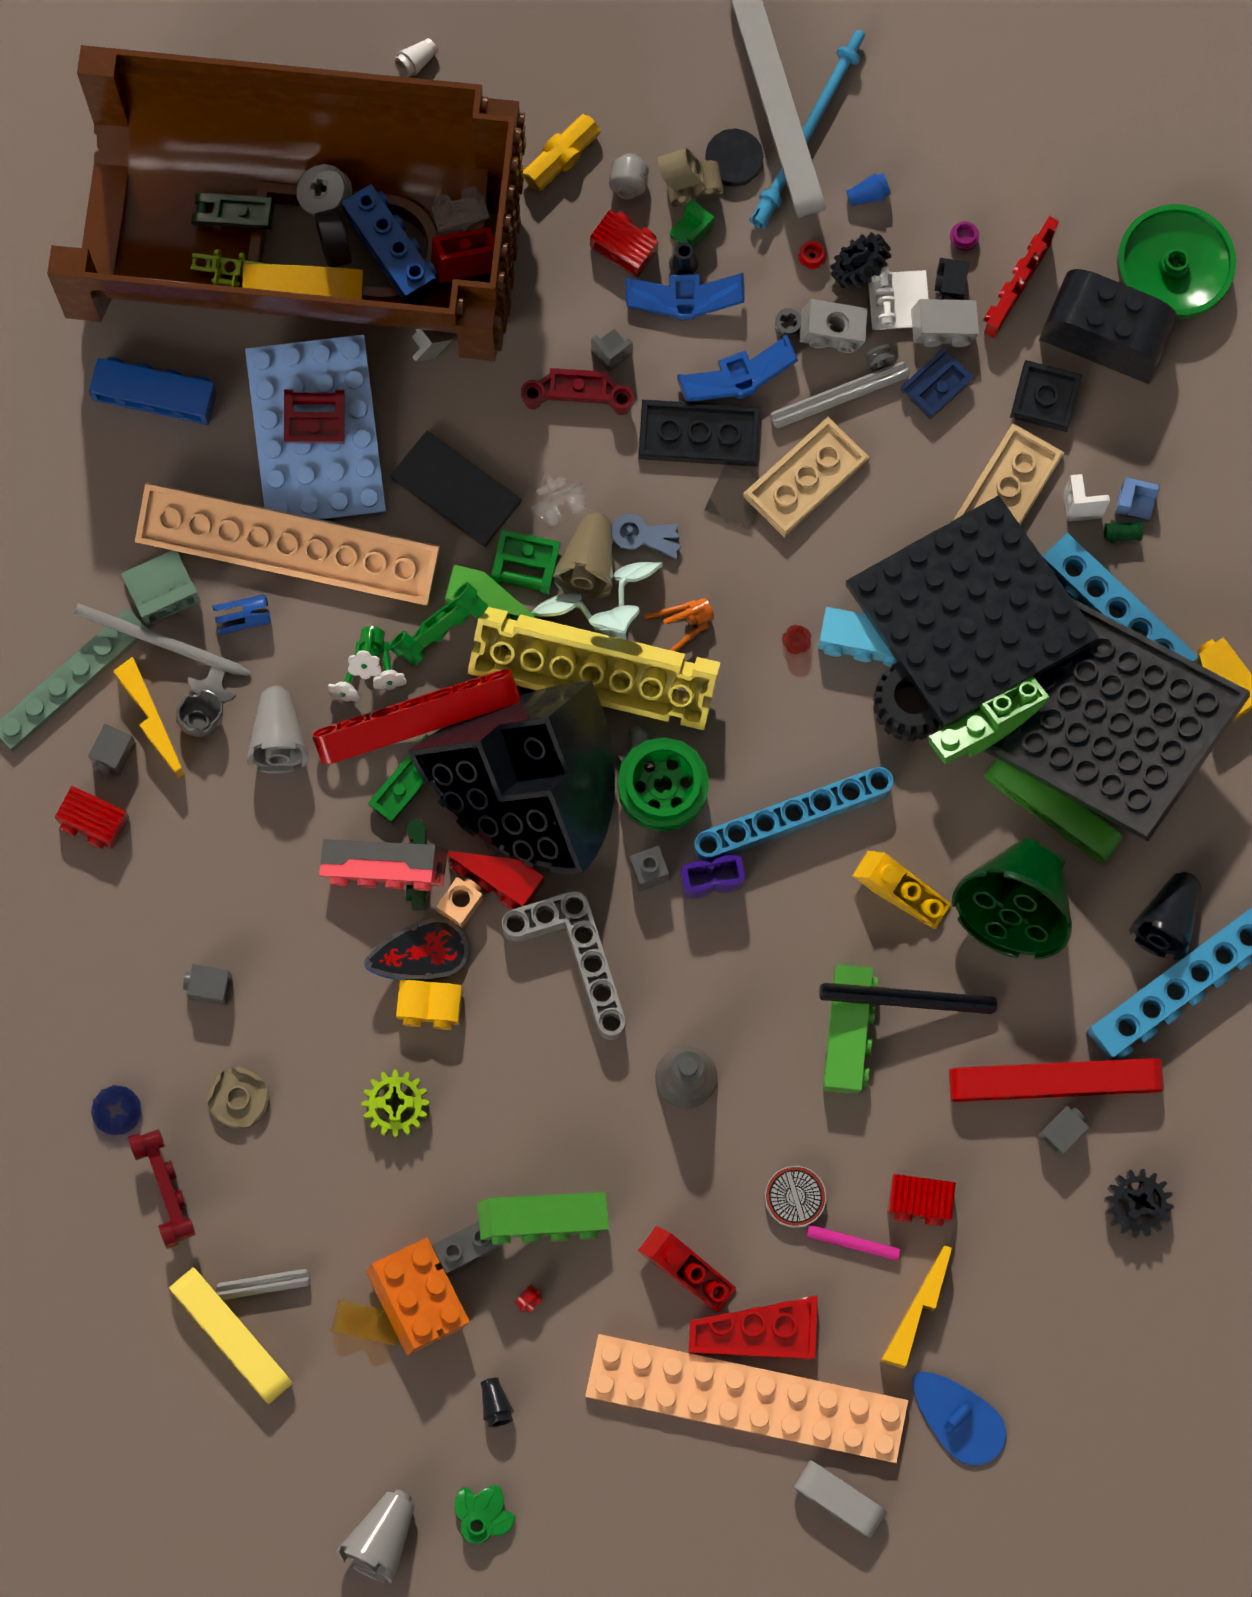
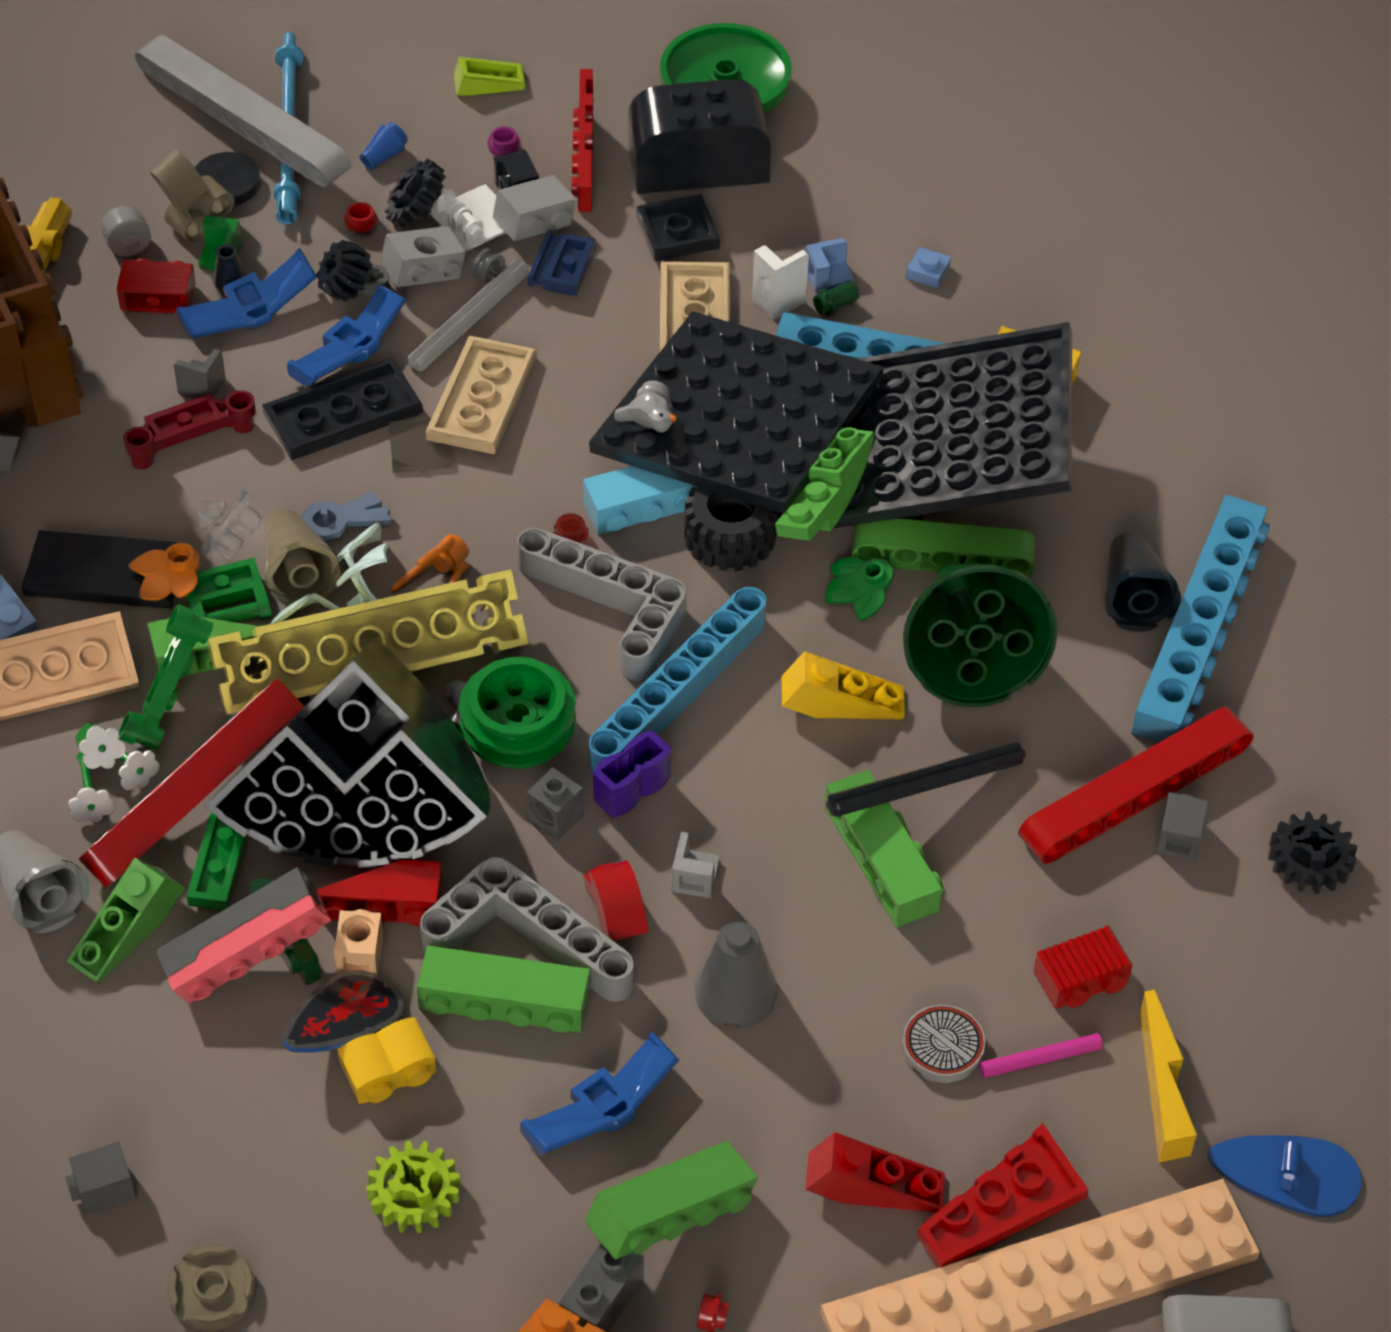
camera: 30 degrees left, 25 degrees down
none -> bright green slope [67,858,185,983]
none -> orange plate [129,543,200,601]
none -> black gear [316,239,373,302]
none -> bright green brick [417,945,590,1033]
none -> lime slope [454,57,526,96]
none -> light grey beam [517,528,686,681]
none -> blue plate [520,1031,679,1155]
none -> red brick [583,860,649,941]
none -> light grey animal [614,381,677,433]
none -> light grey panel [672,832,719,899]
none -> green plate [825,557,894,621]
none -> medium blue plate [906,246,951,289]

